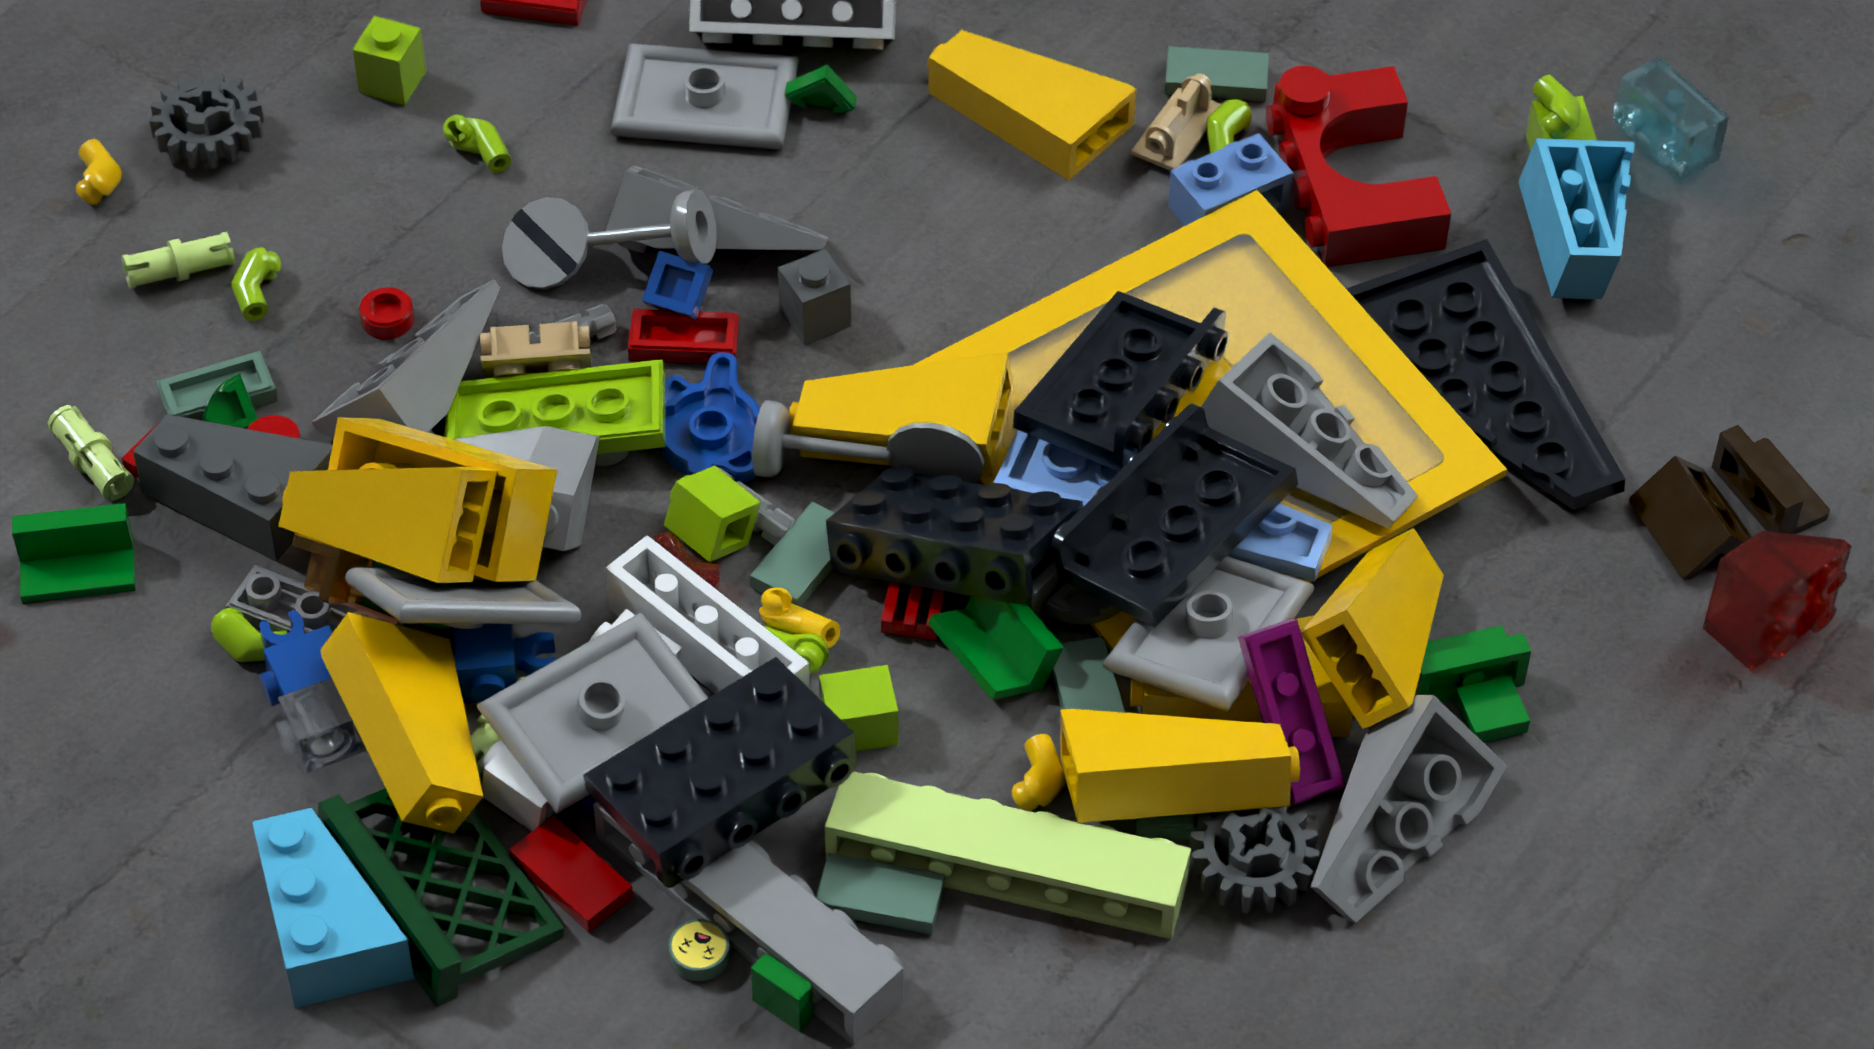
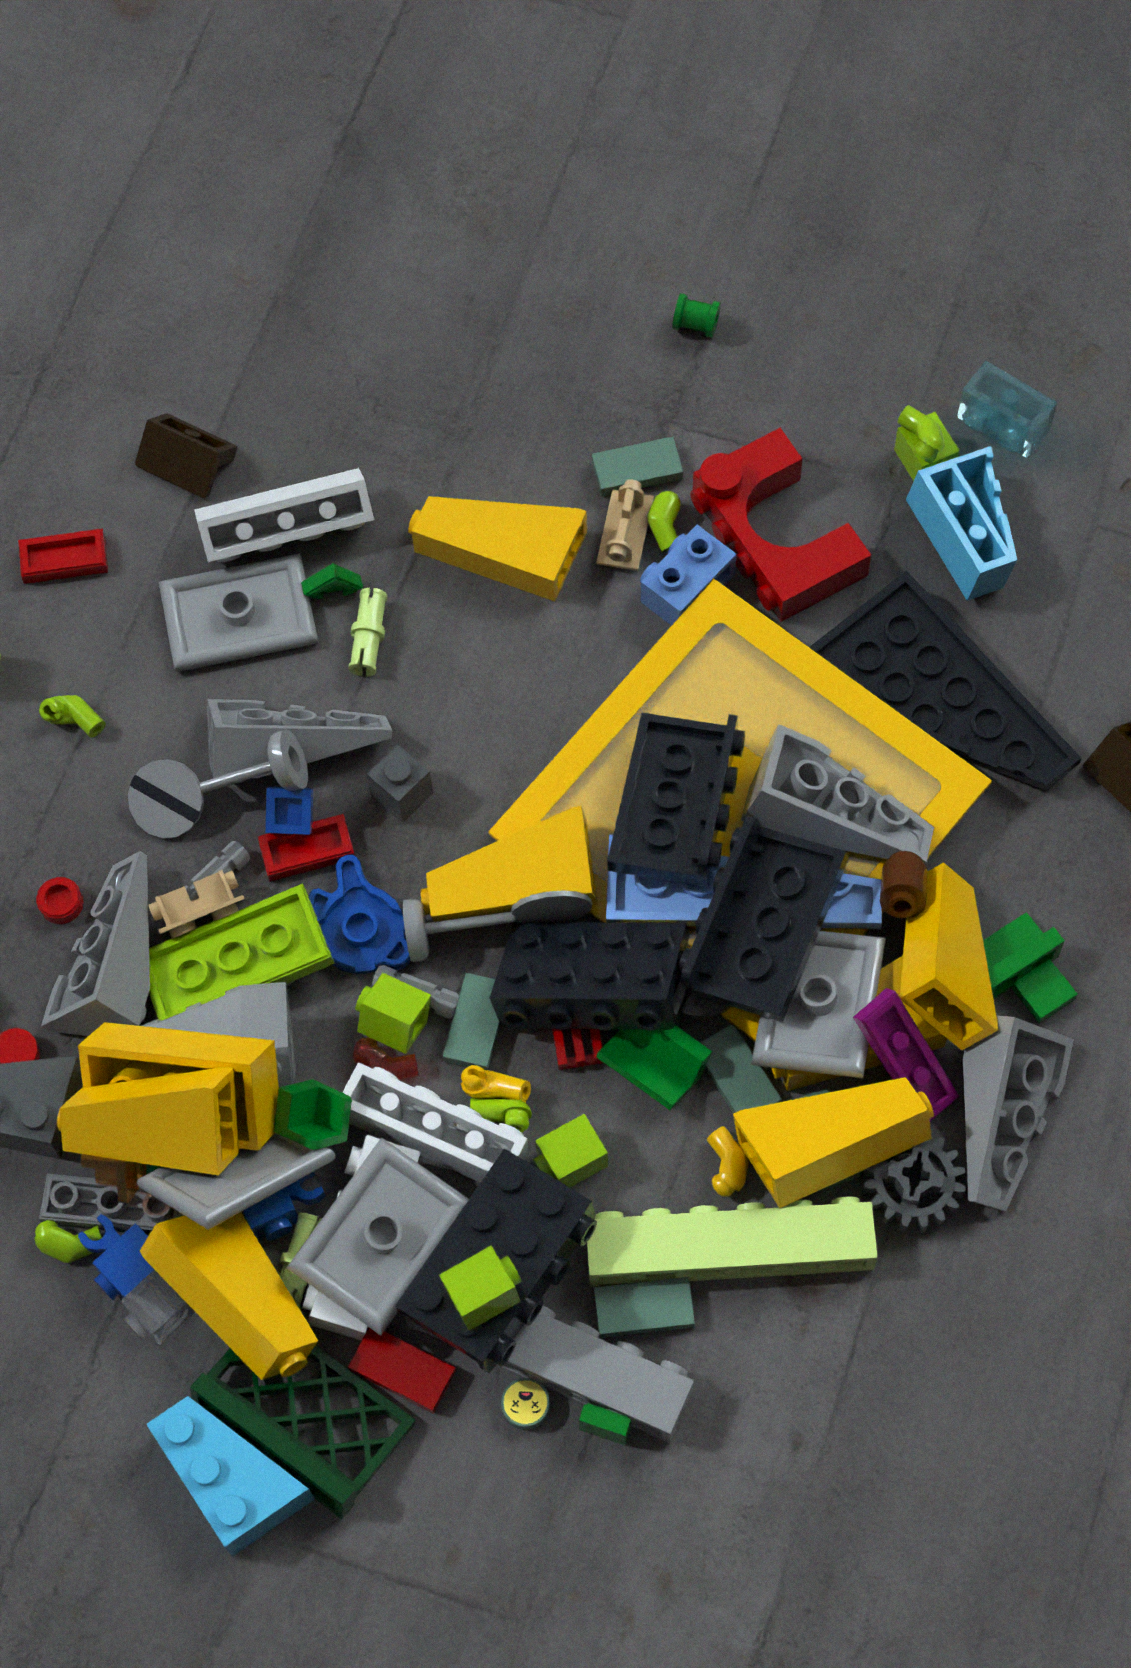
camera: 15 degrees left, 15 degrees up
none -> green panel [274,1079,352,1150]
none -> yellowish green pin [348,588,387,677]
none -> lime brick [439,1246,522,1331]
none -> reddish brown brick [880,851,928,918]

